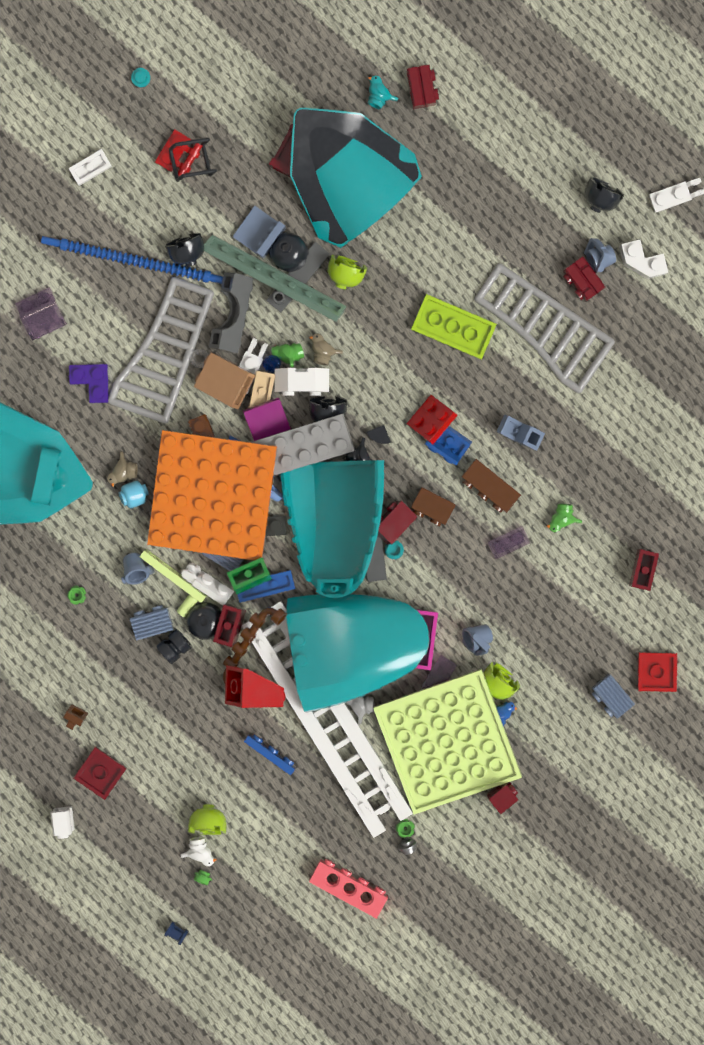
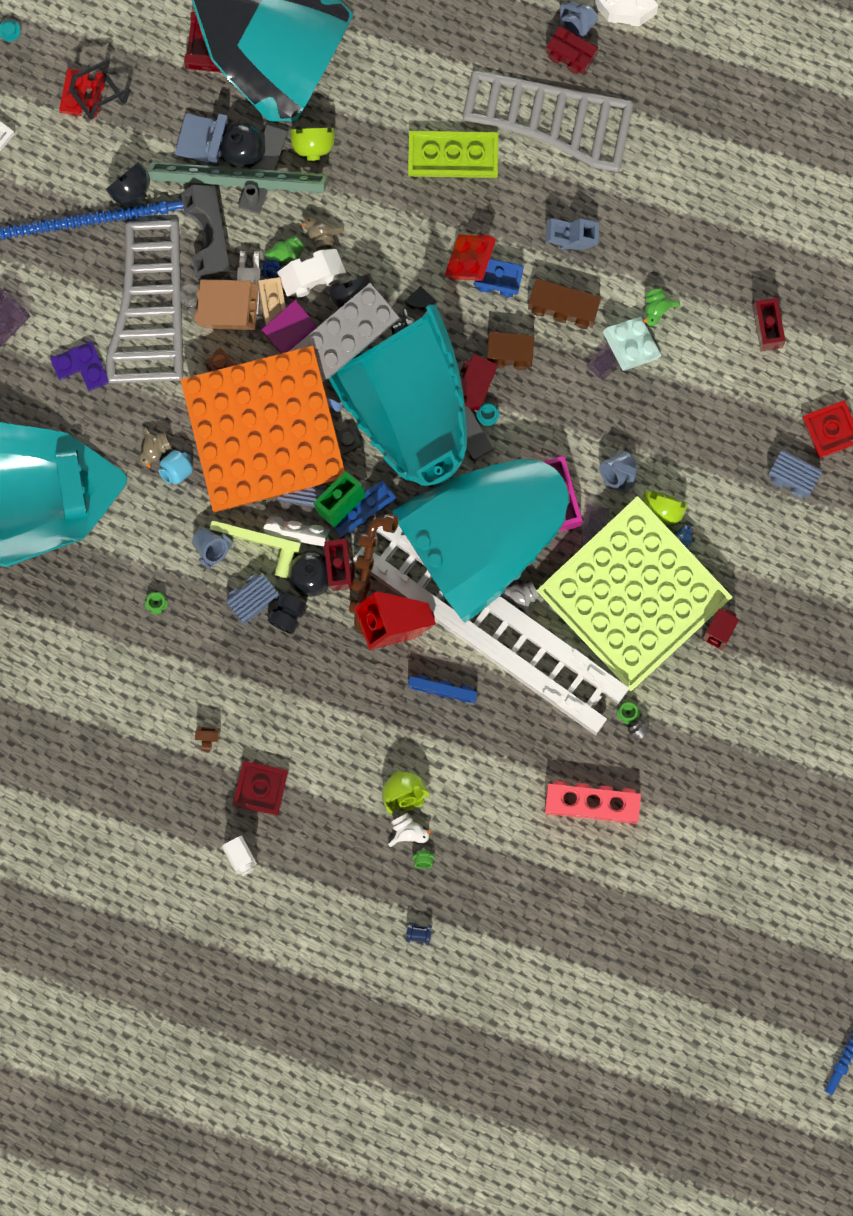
camera: 15 degrees left, 10 degrees down
none -> light aqua plate [602,317,661,371]

